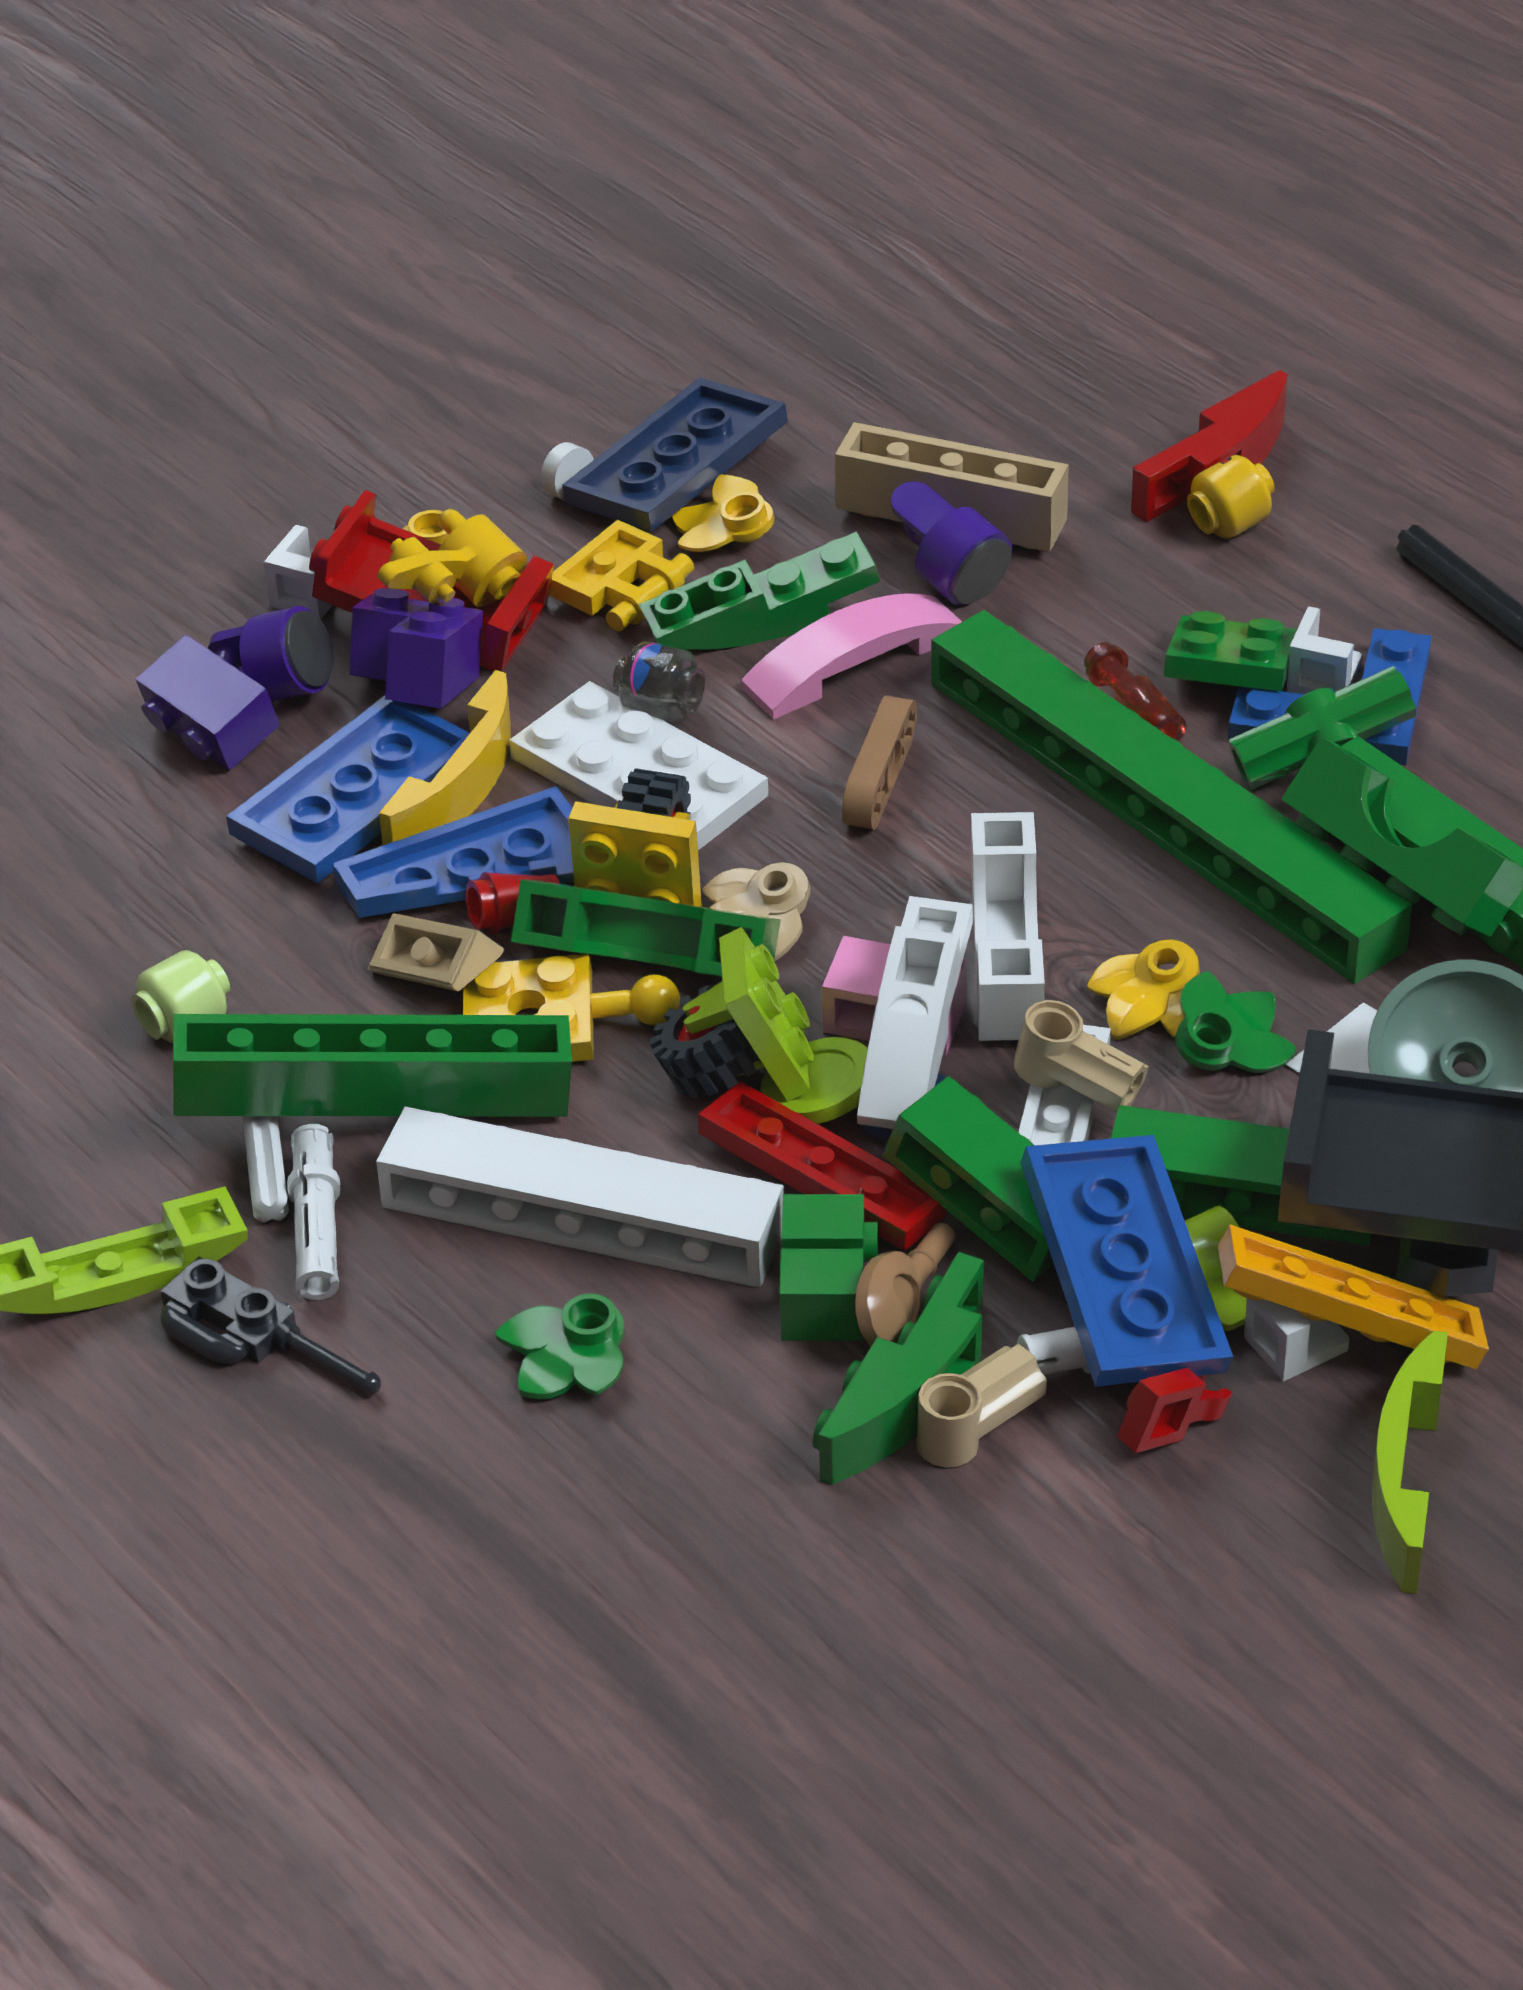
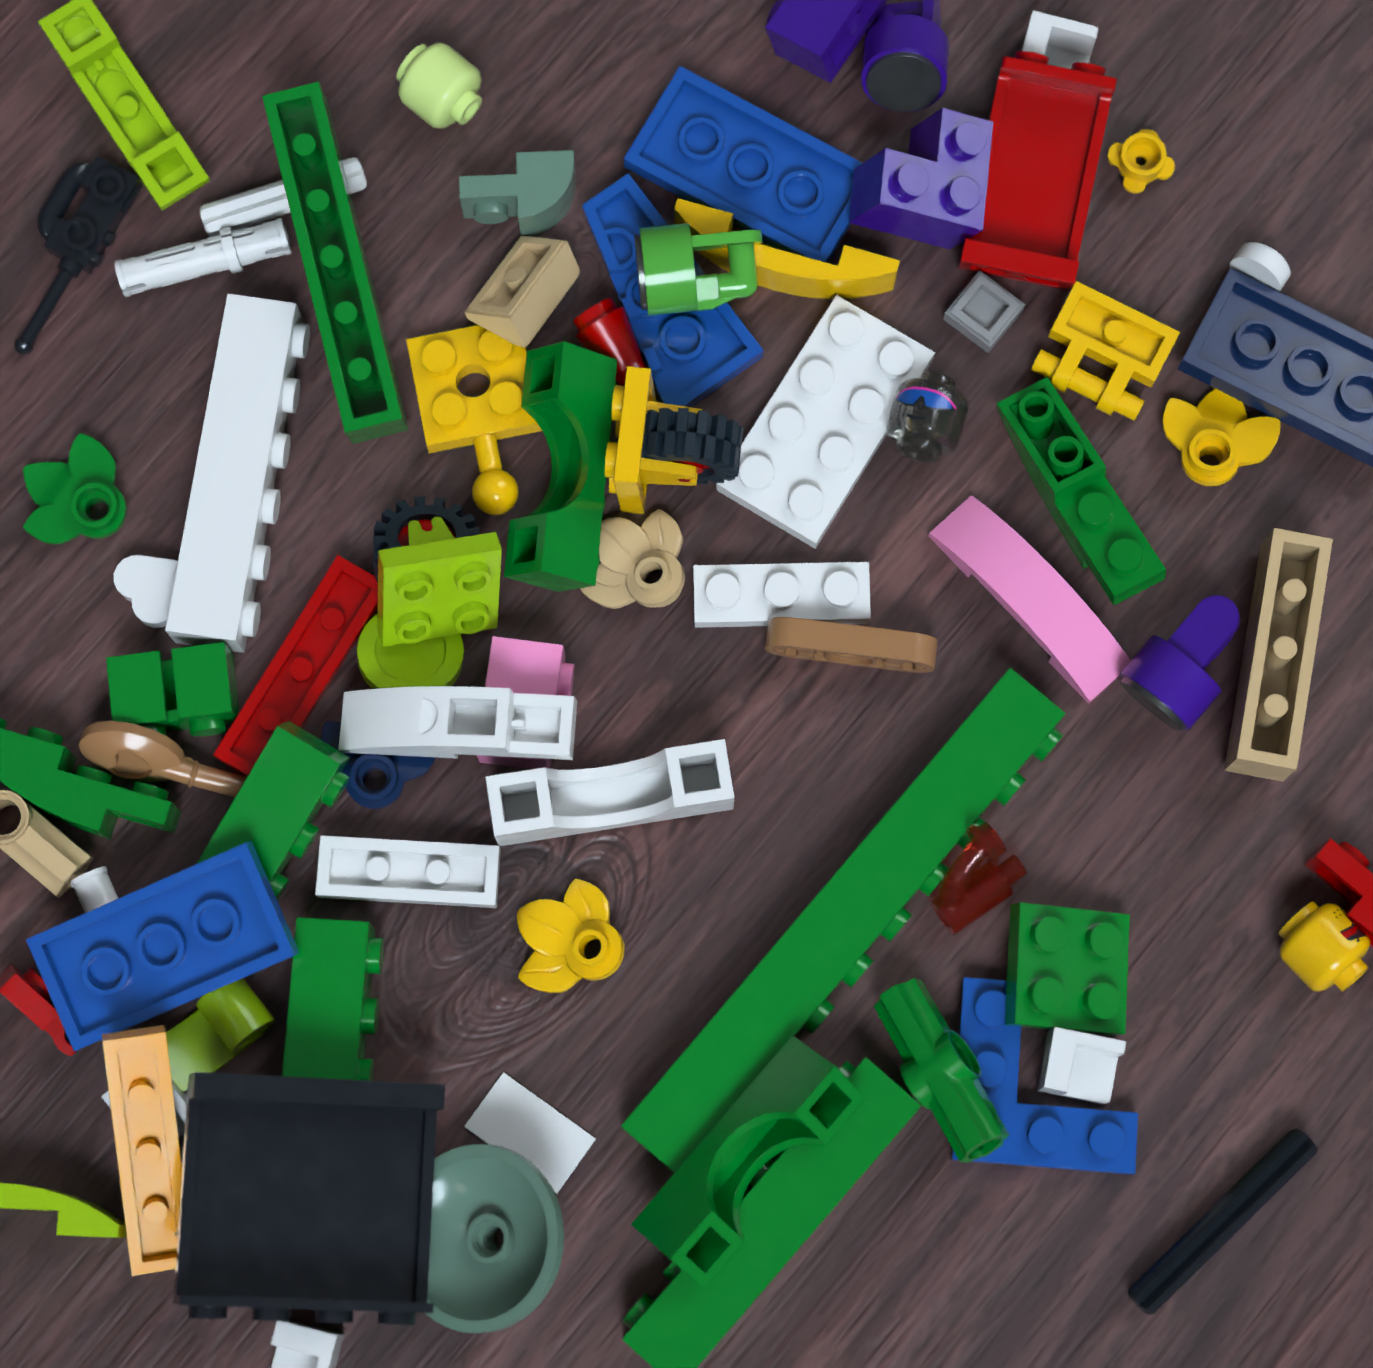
camera: 80 degrees right, 35 degrees up
yellow piece [377,509,527,607] -> none
tan piece [1014,1000,1149,1112] -> none
green plate [1175,971,1296,1073] -> none
none -> white tile [114,555,178,628]
none -> sand green brick [459,150,576,237]
none -> bright green piece [634,223,762,316]
none -> white plate [693,562,871,628]
none -> light grey tile [943,271,1025,353]

